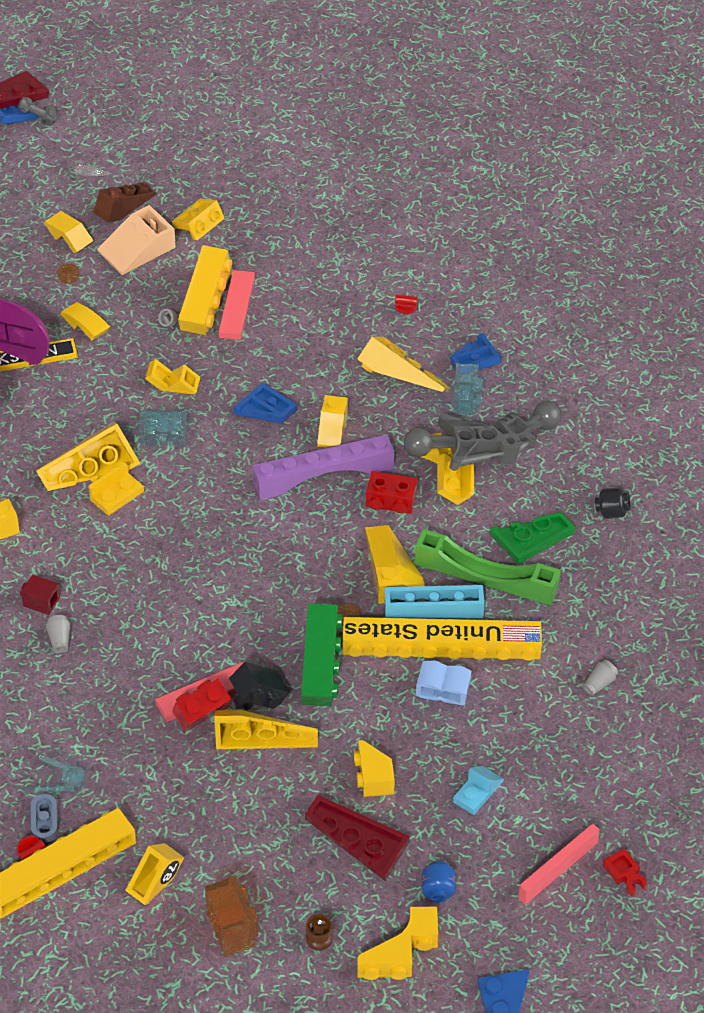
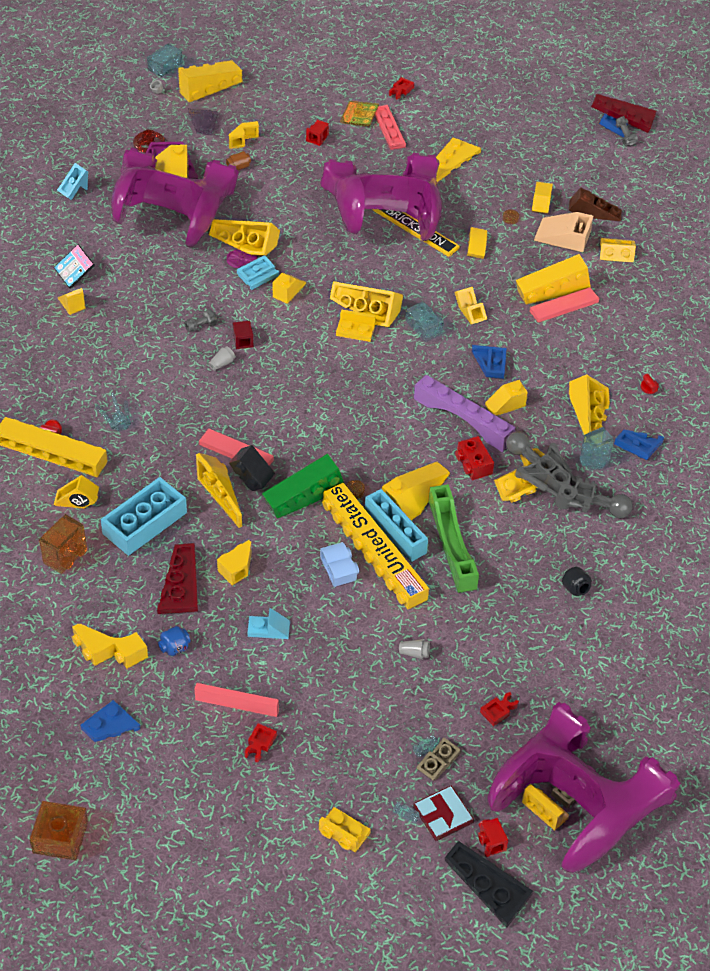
camera: 55 degrees right, 0 degrees up
sand blue plate [31,794,58,843] -> none
clear bar [71,159,111,177] -> none
red brick [172,678,232,732] -> none
reddish brown wheel [306,914,333,951] -> none
green wing [489,512,576,564] -> none
none -> medium azure brick [101,477,187,556]

